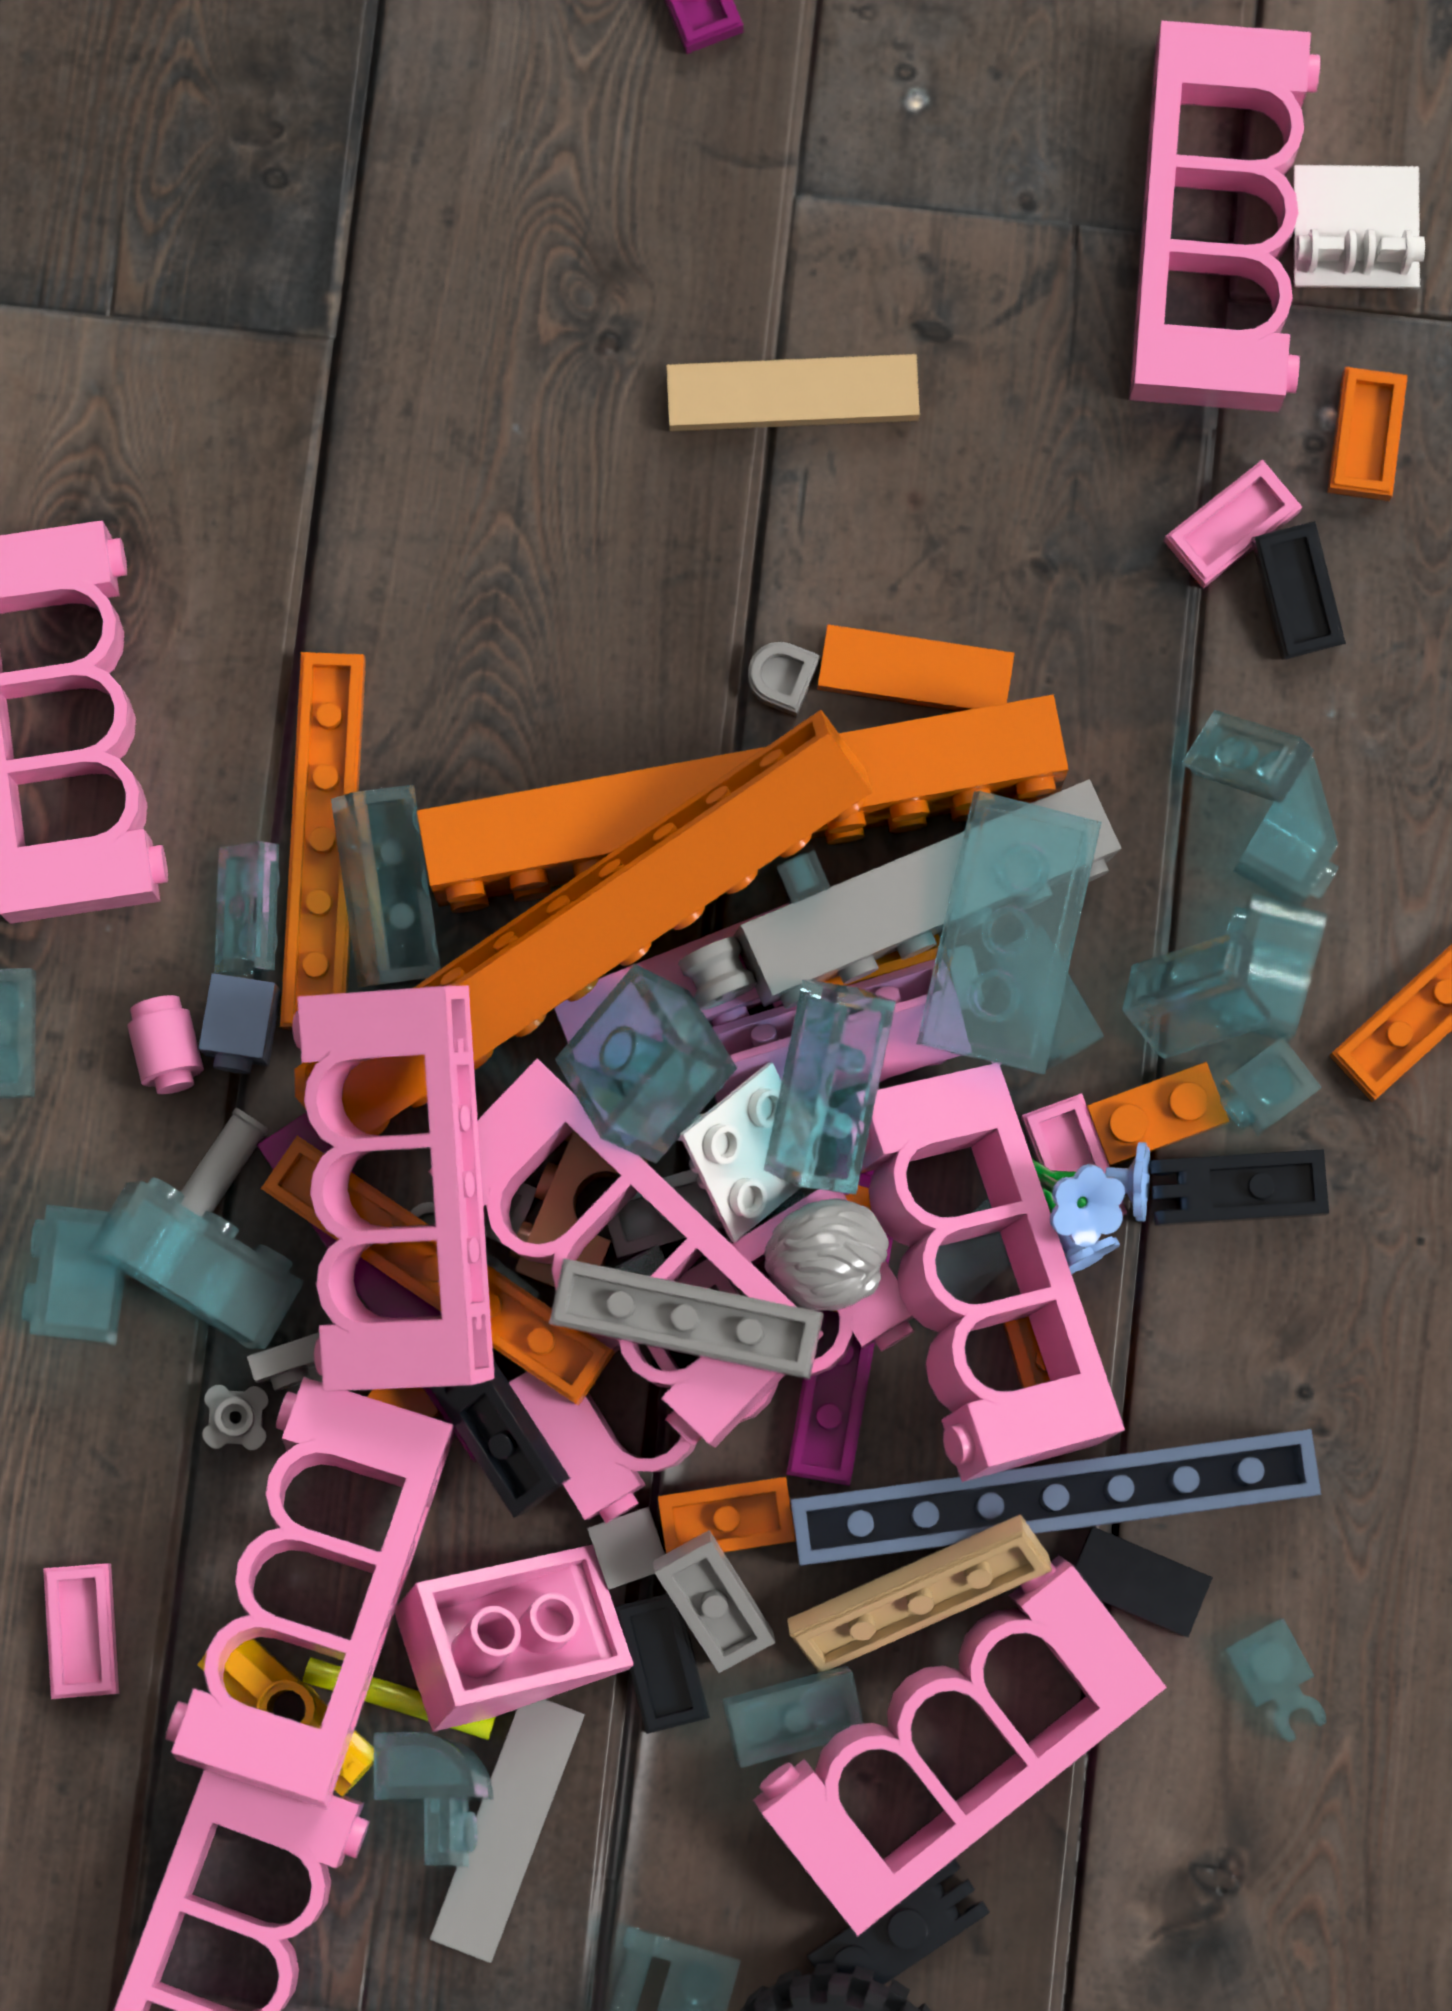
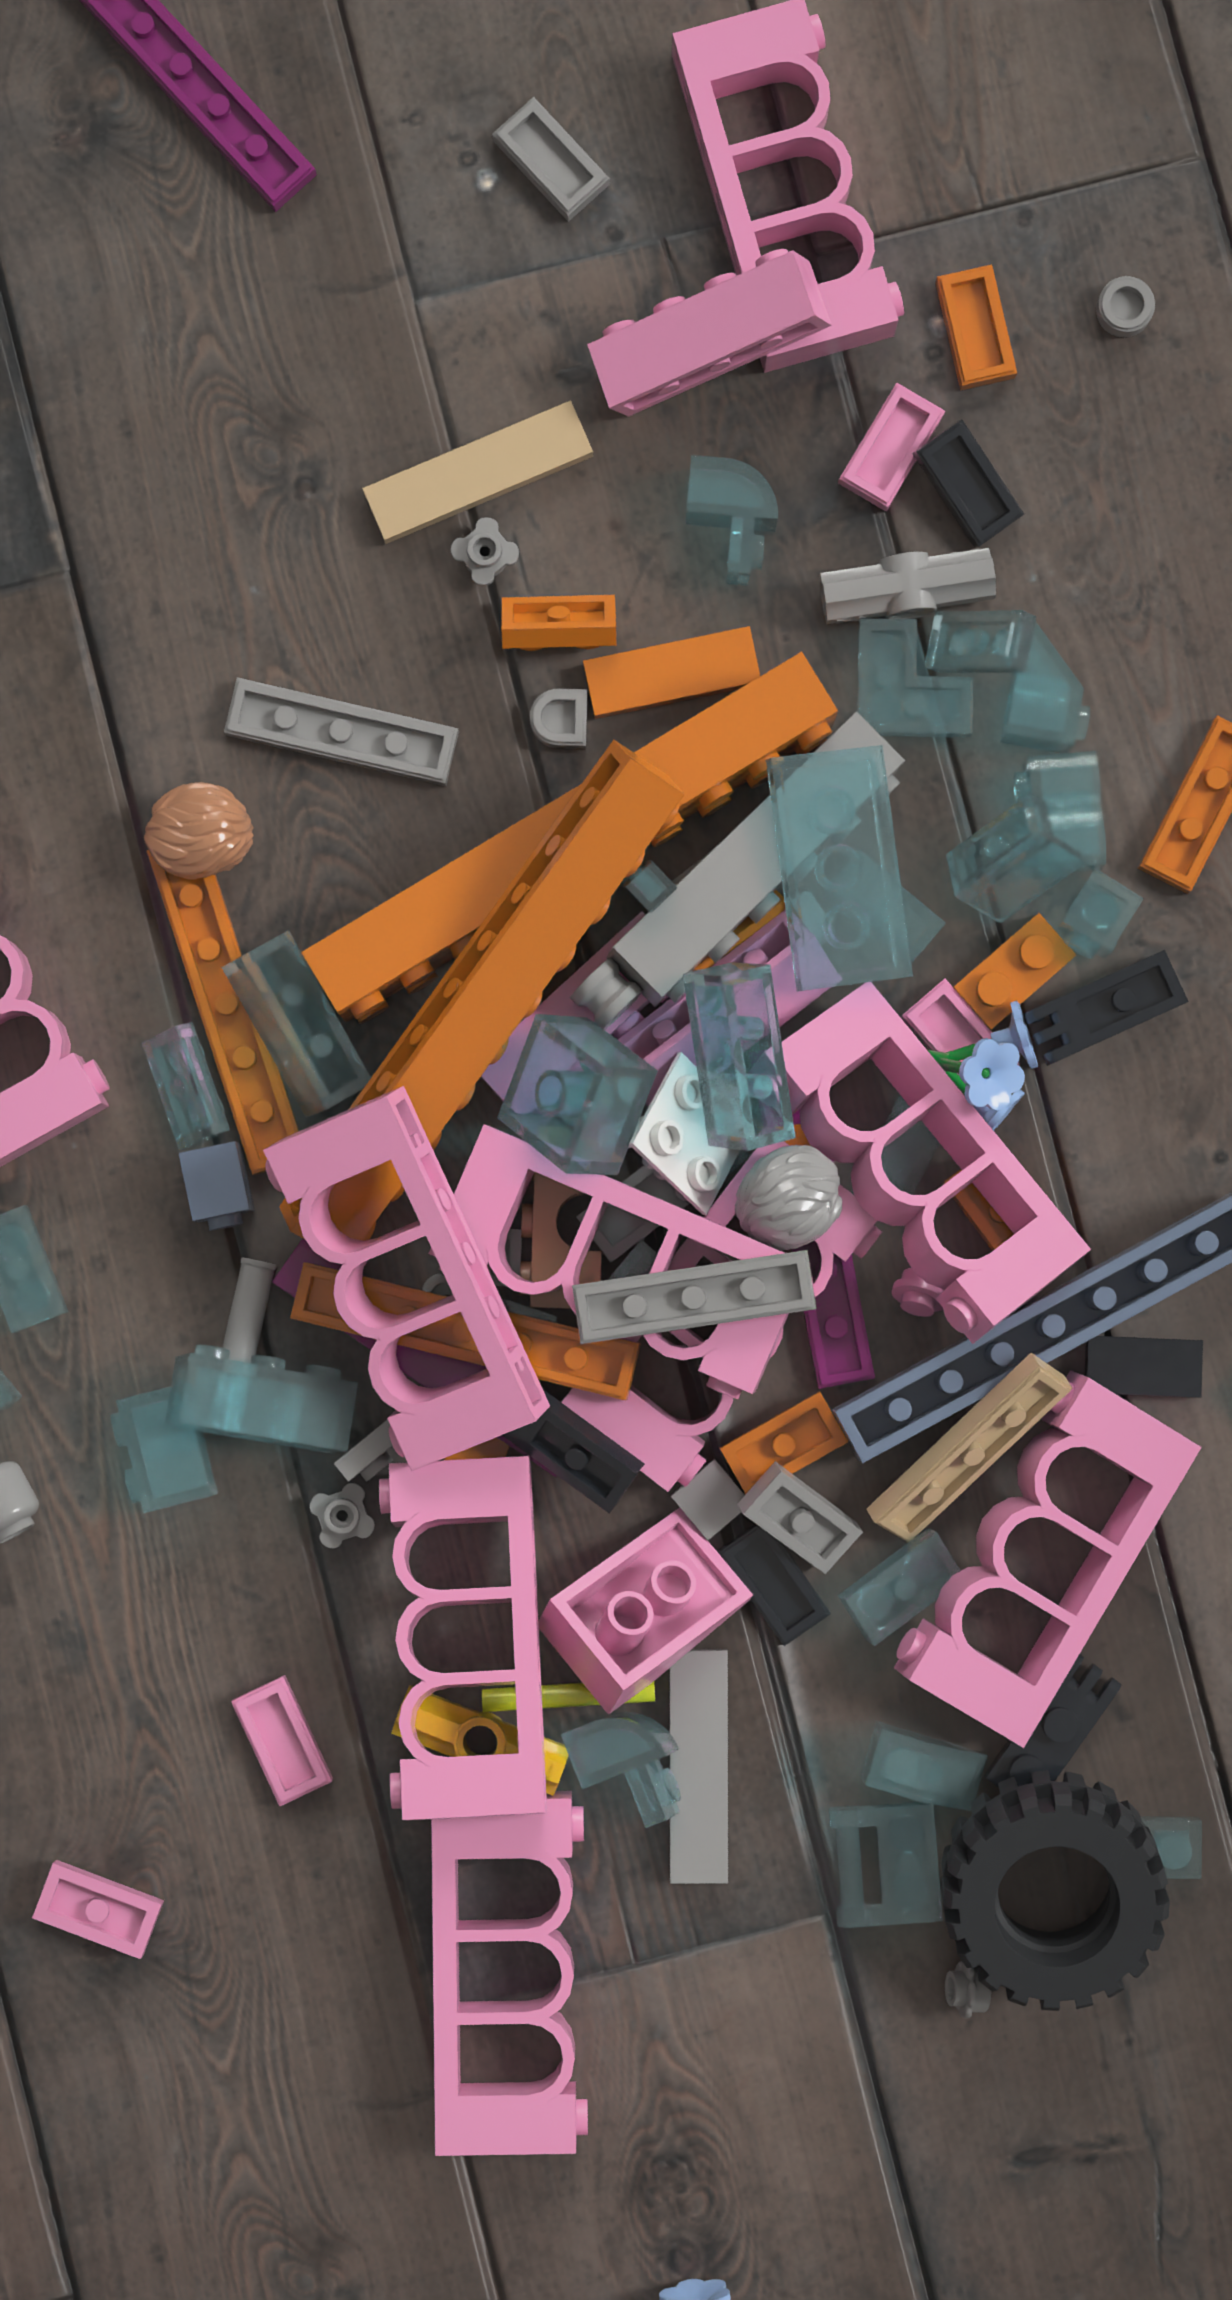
camera: 25 degrees left, 5 degrees up
bright pink brick [127,995,204,1095] -> none
white hinge [1294,165,1425,289] -> none
none -> nougat hair [144,782,254,880]
none -> light grey tile [224,677,459,786]
none -> light grey plate [451,517,519,586]
none -> light grey tile [492,97,610,222]
none -> orange plate [501,595,617,651]
none -> bright pink brick [587,249,832,417]
none -> clear light blue brick [685,455,778,586]
none -> light grey piece [819,548,996,625]
none -> clear light blue plate [857,619,973,737]
none -> clear light blue slope [860,1721,988,1811]
none -> bright pink plate [892,1268,944,1317]

